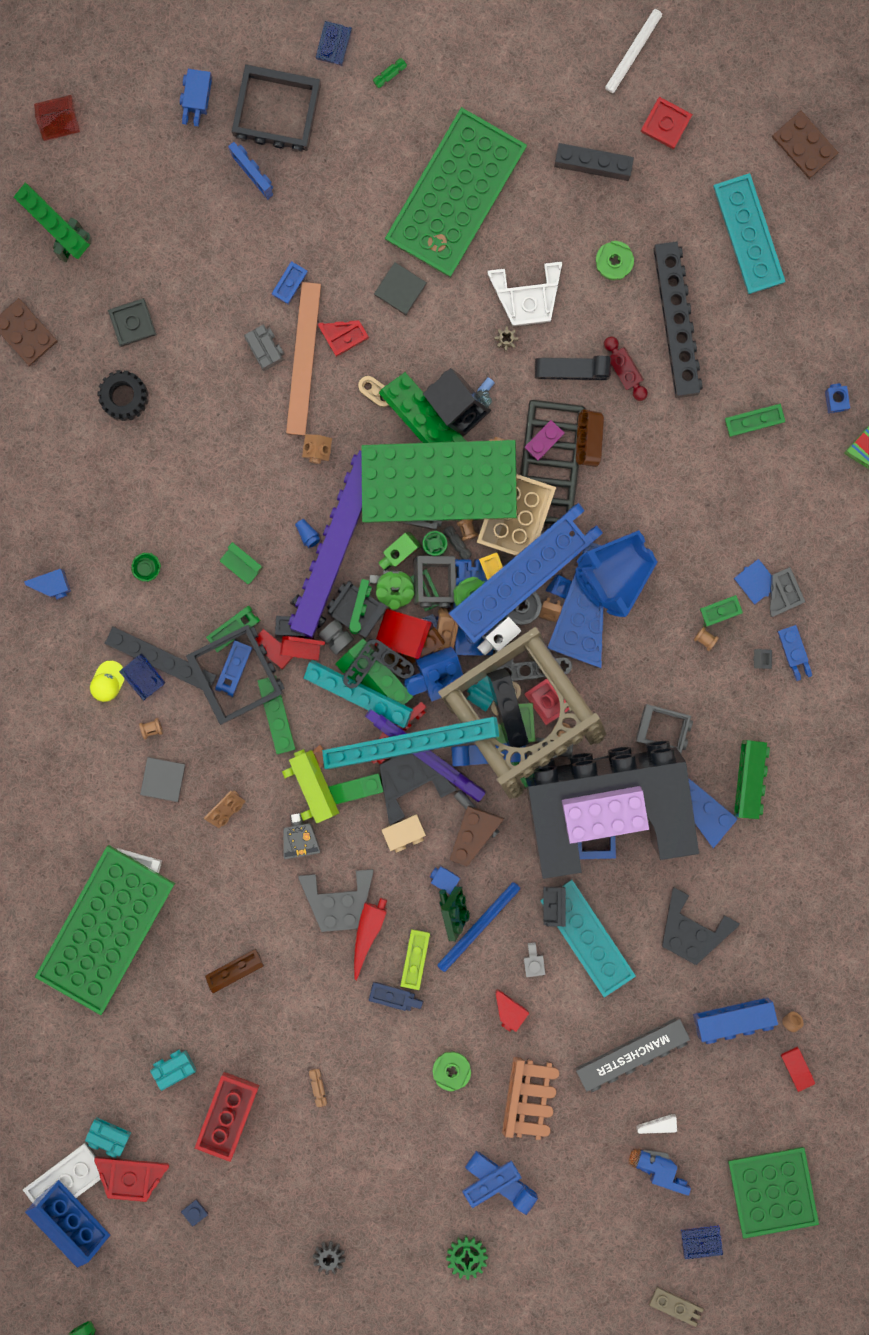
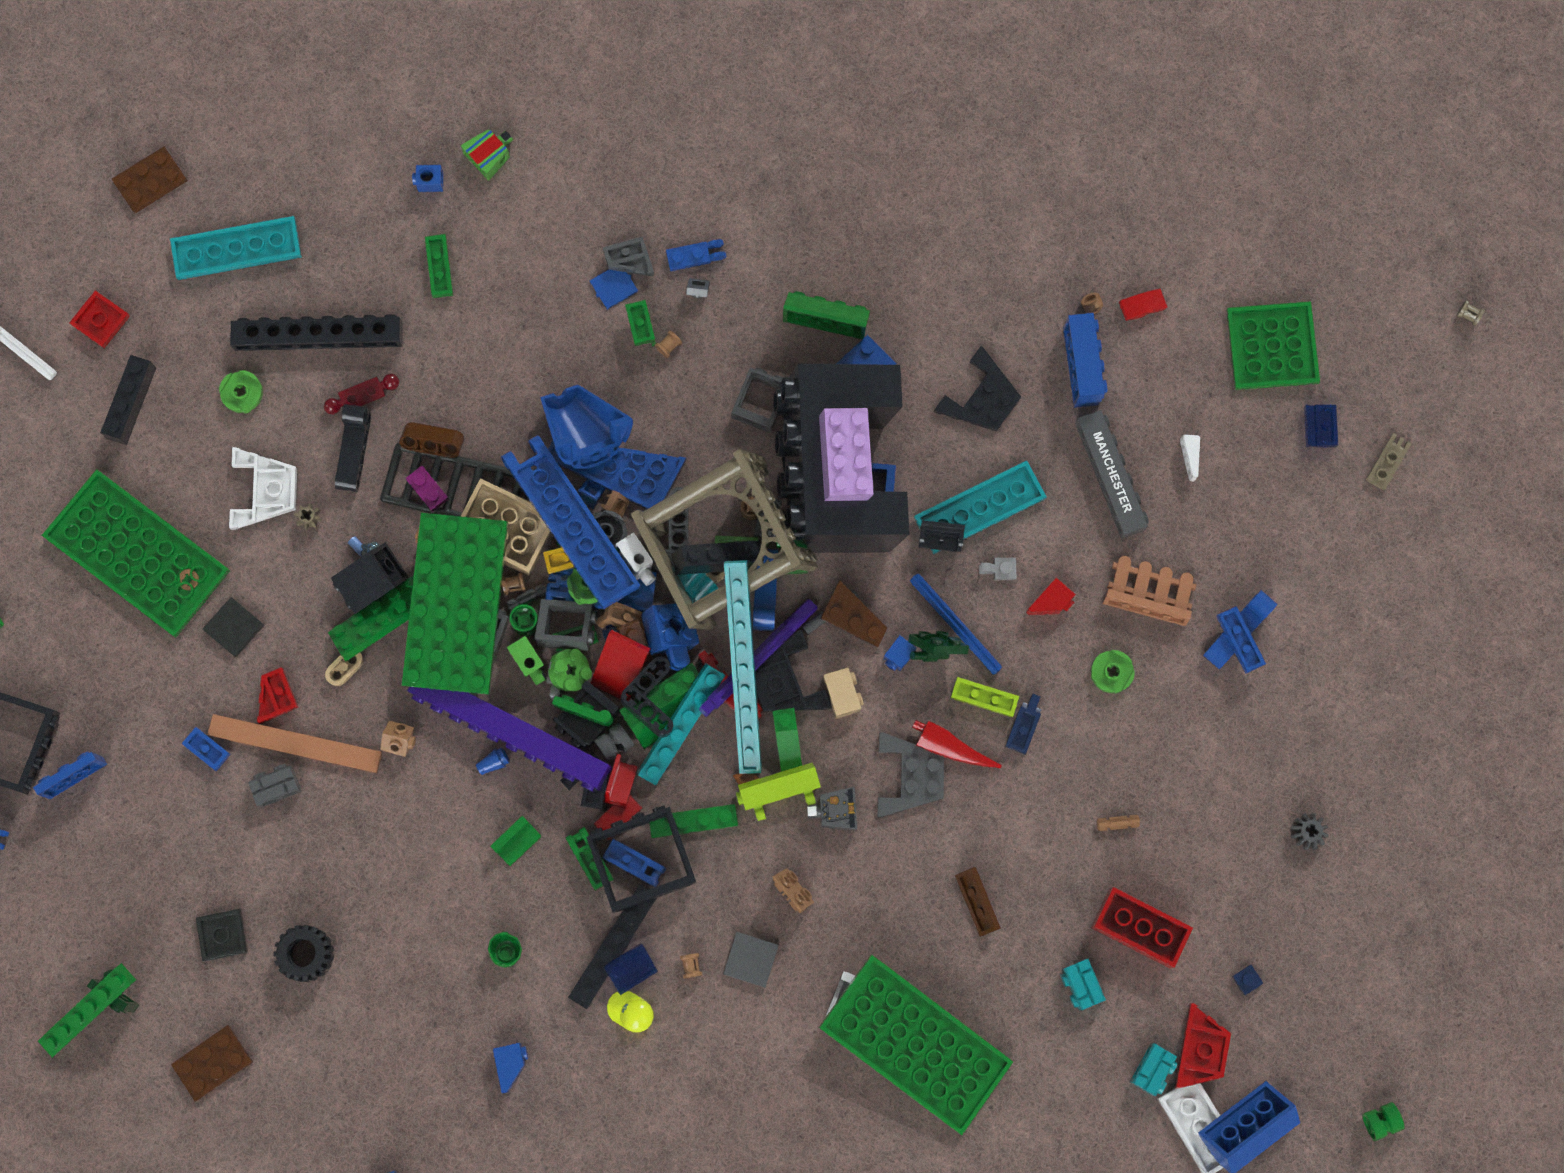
camera: 90 degrees left, 10 degrees down
green gear [446,1236,488,1280] -> none
coral slope [524,678,569,725] -> none
blue plate [628,1148,691,1196] -> none

